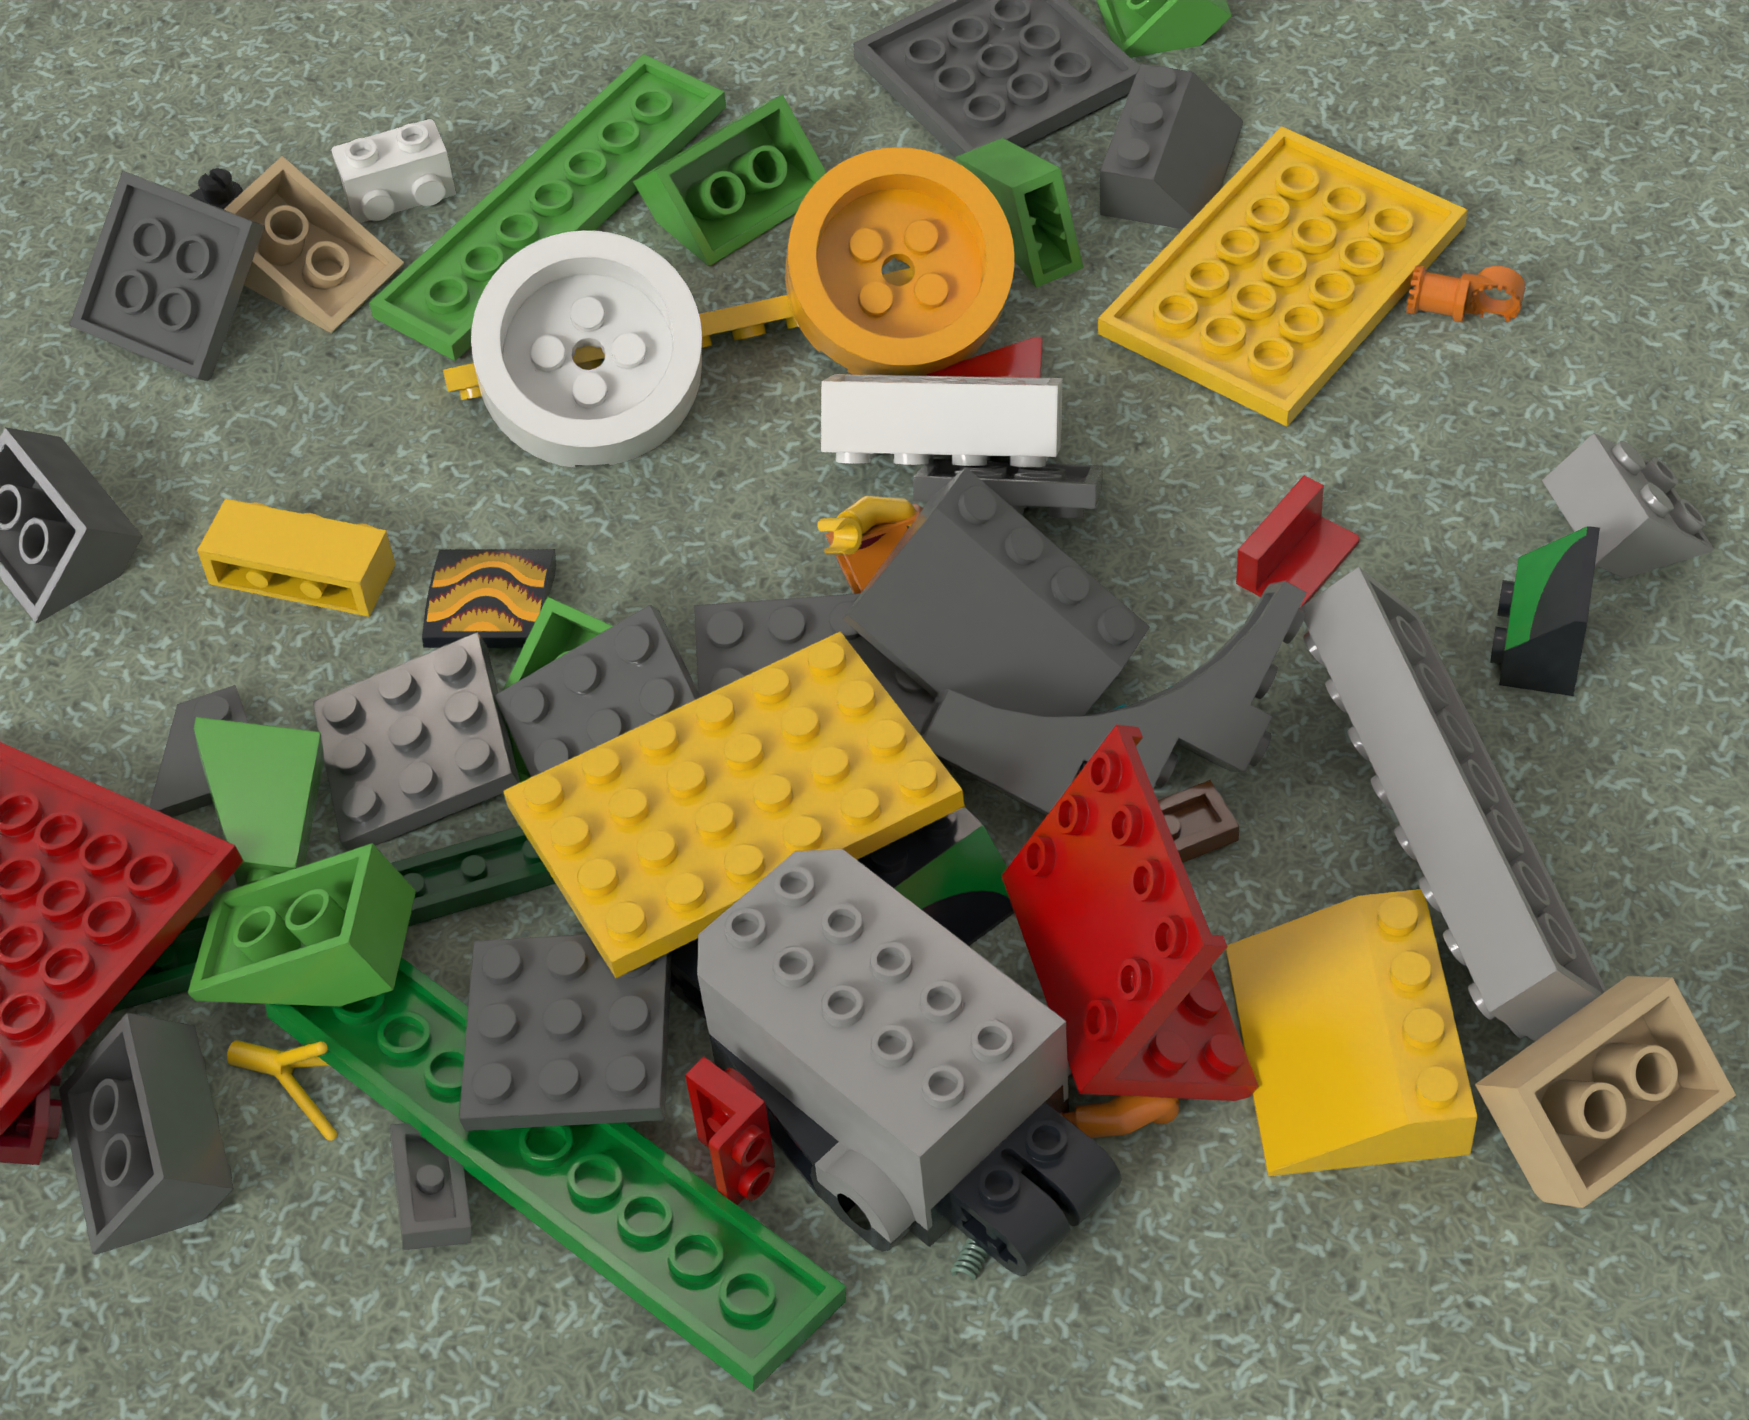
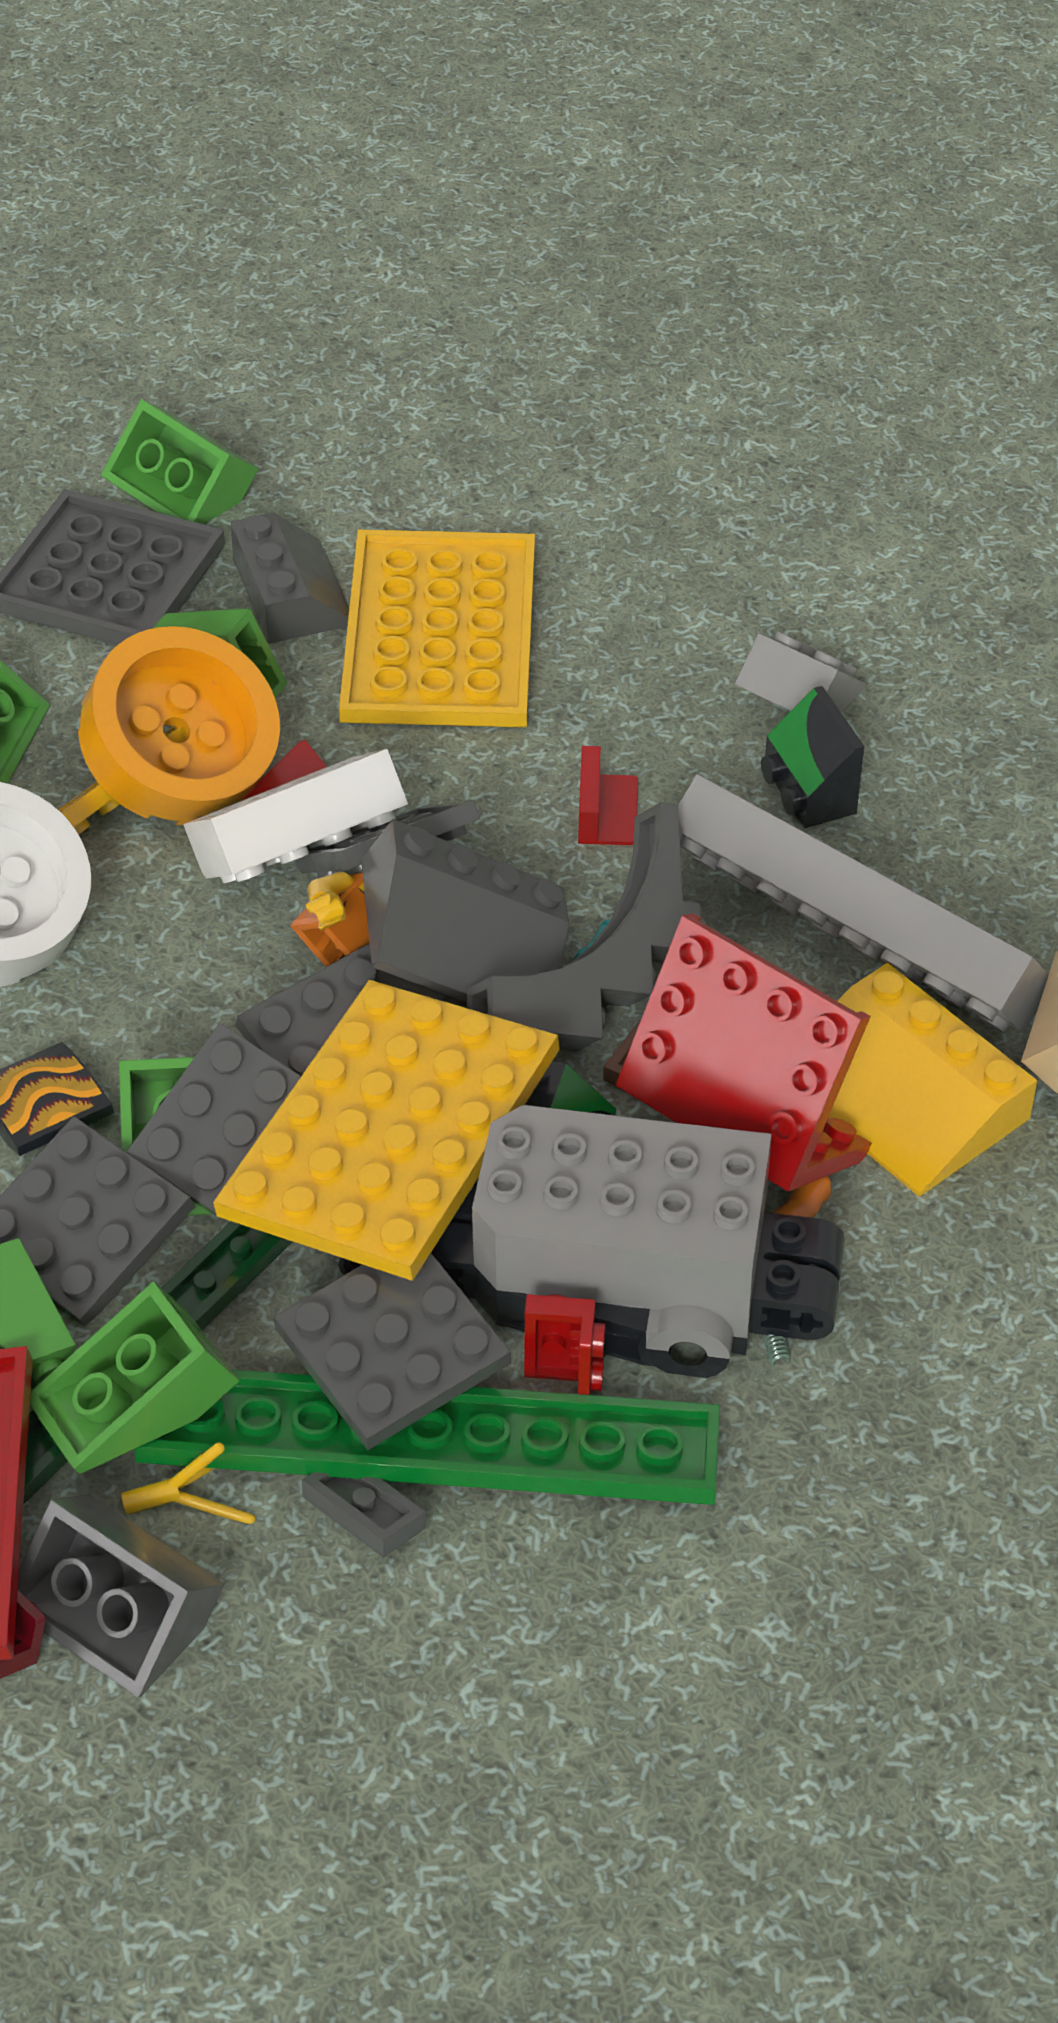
camera: 40 degrees left, 5 degrees down
orange connector [1406,266,1526,323] -> none

